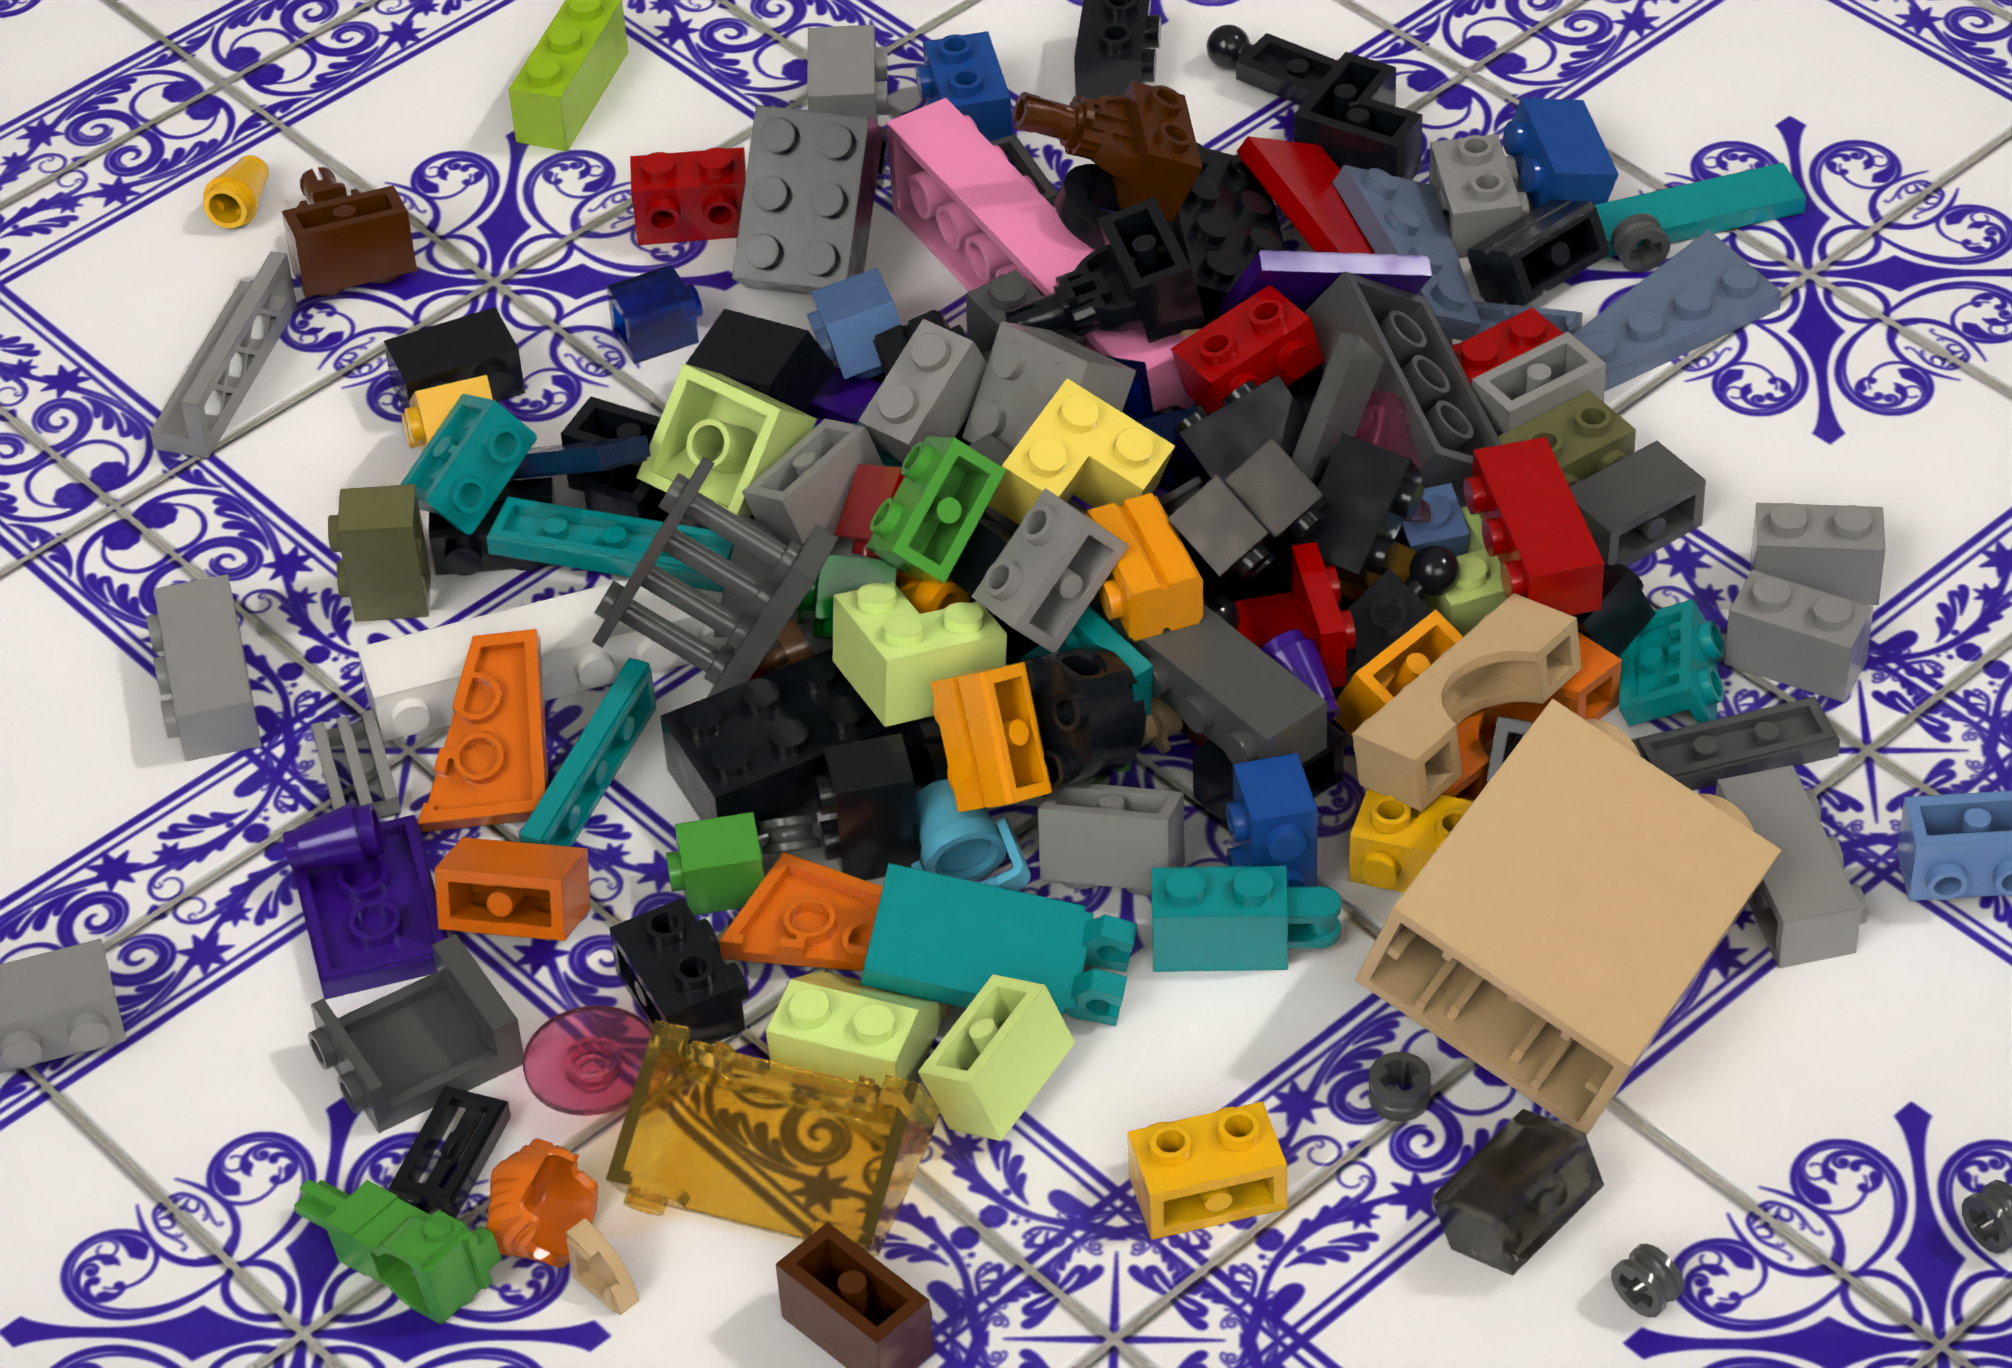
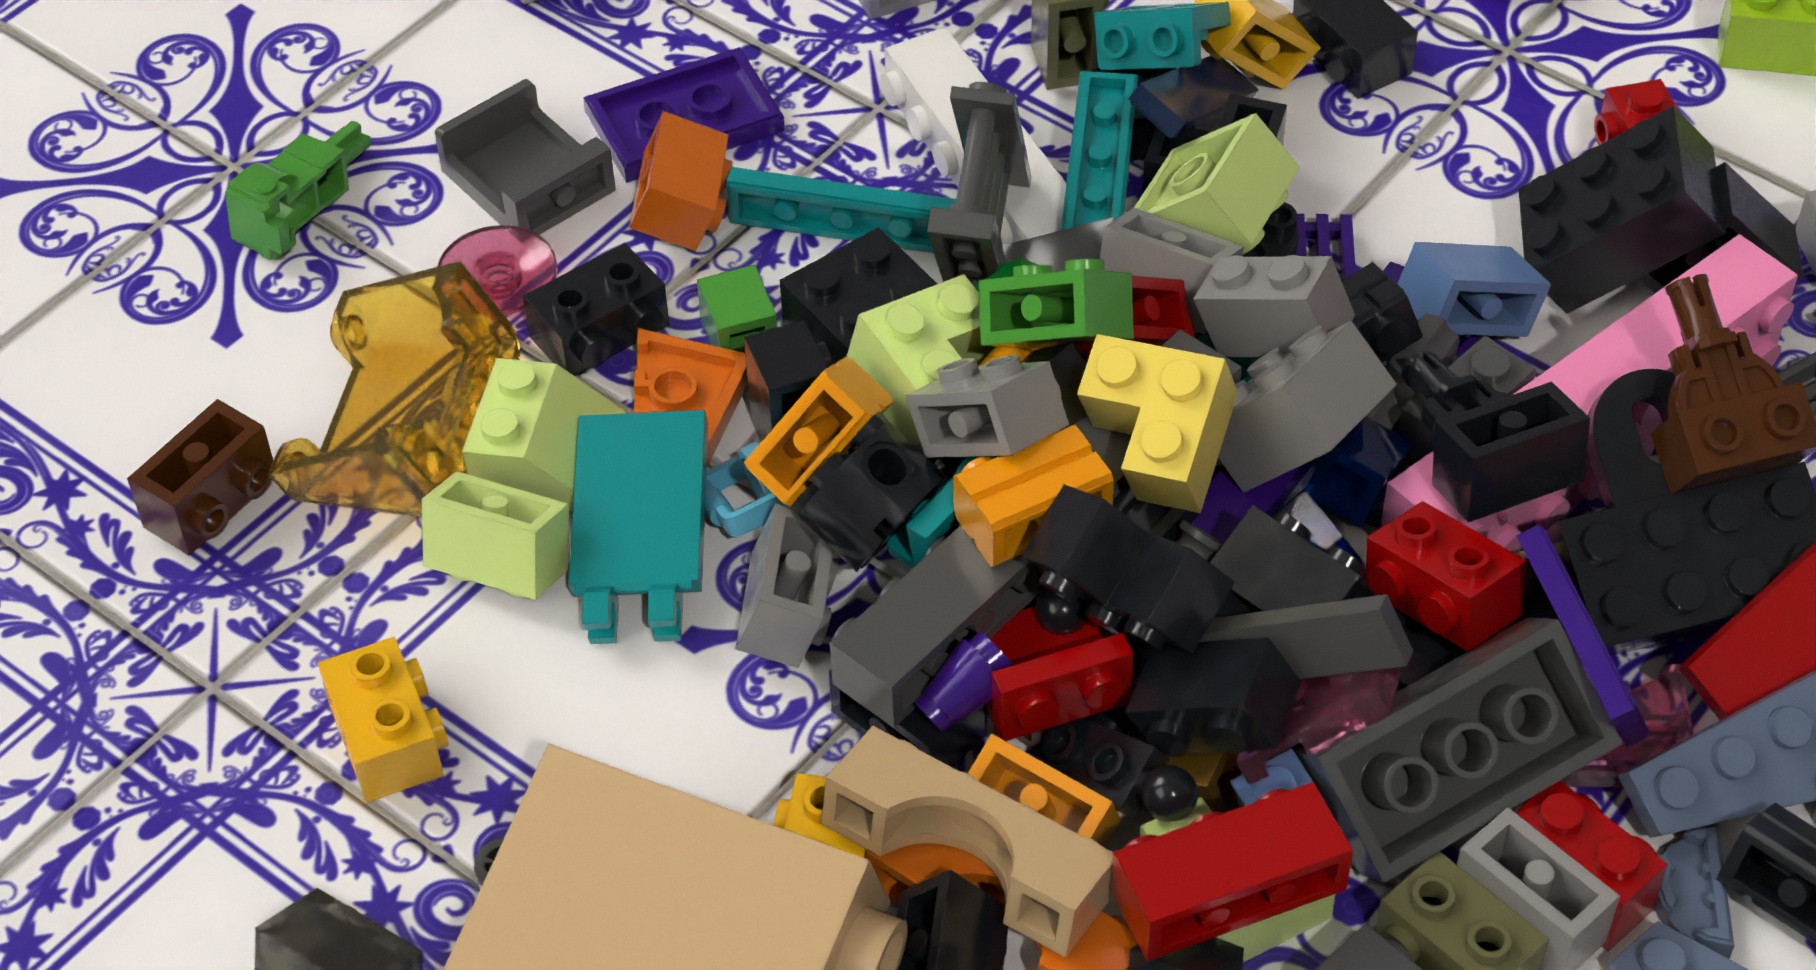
camera: 80 degrees right, 5 degrees up
dark purple cone [283,801,386,870] -> none
light grey tile [311,710,401,817] -> none
black tile [388,1086,511,1219] -> none
orange wing [418,629,549,832] -> none
orange hair [487,1138,598,1268] -> none
tan tile [566,1218,639,1315] -> none
clear blue brick [606,265,703,364] -> none
black brick [686,308,836,413] -> none
teal brick [1151,866,1341,972] -> none
blue brick [1226,753,1318,887] -> none

